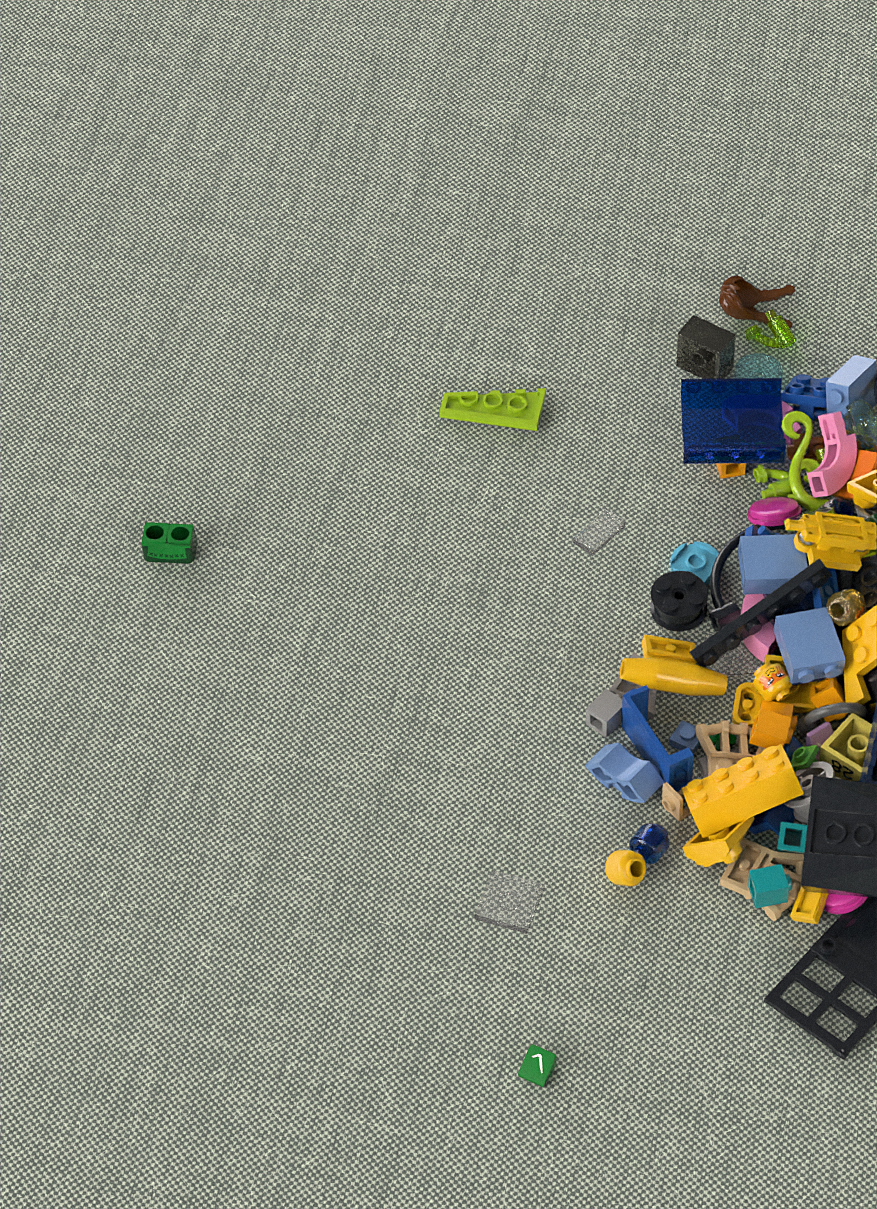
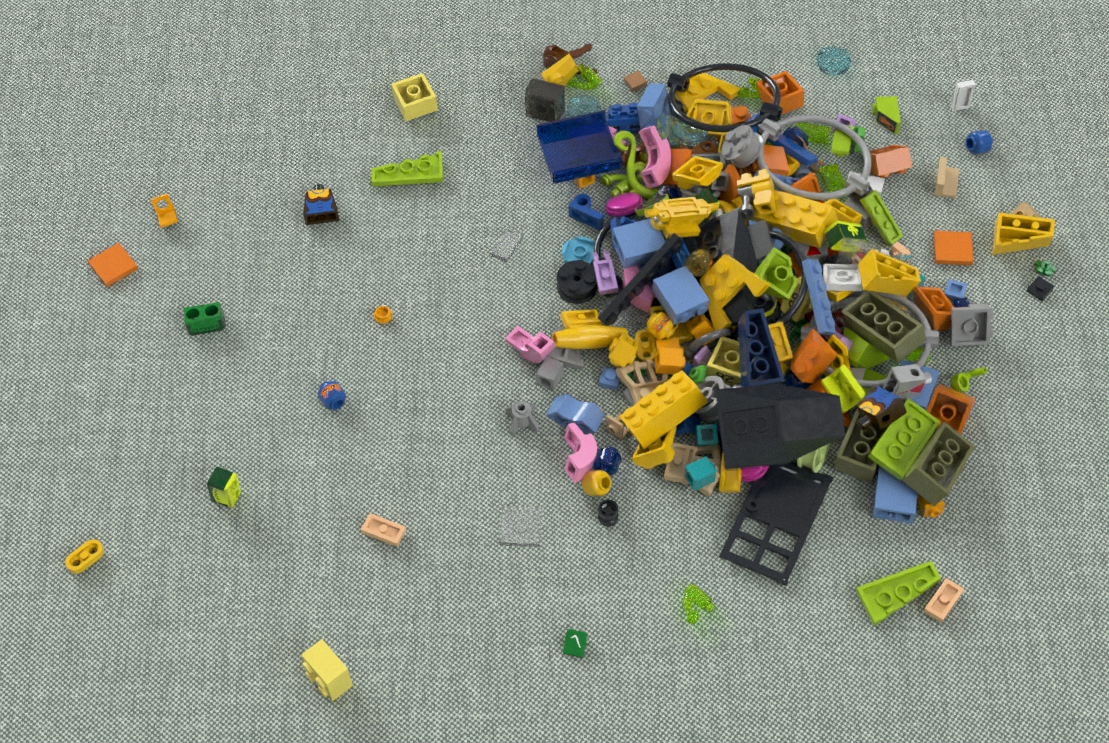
camera: 15 degrees left, 5 degrees up
blue panel [622,685,694,792] -> none
none -> orange tile [87,243,138,287]
none -> light orange bracket [151,193,178,228]
none -> piece [207,466,241,508]
none -> light yellow brick [301,639,353,702]
none -> torso [303,184,340,225]
none -> blue head [318,381,346,410]
none -> light nougat plate [361,513,407,547]
none -> light orange plate [374,306,393,324]
none -> light yellow brick [391,73,438,121]
none -> bright pink arch [505,326,555,364]
none -> light grey brick [506,401,539,436]
none -> yellow slope [541,54,578,94]
none -> bright pink arch [564,422,597,483]
none -> blue plate [568,194,604,230]
none -> lavender hinge [592,250,618,295]
none -> black wheel [598,499,618,527]
none -> yellow brick [608,332,639,368]
none -> medium nougat tile [624,70,647,92]
none -> clear neon green plant [683,583,716,625]

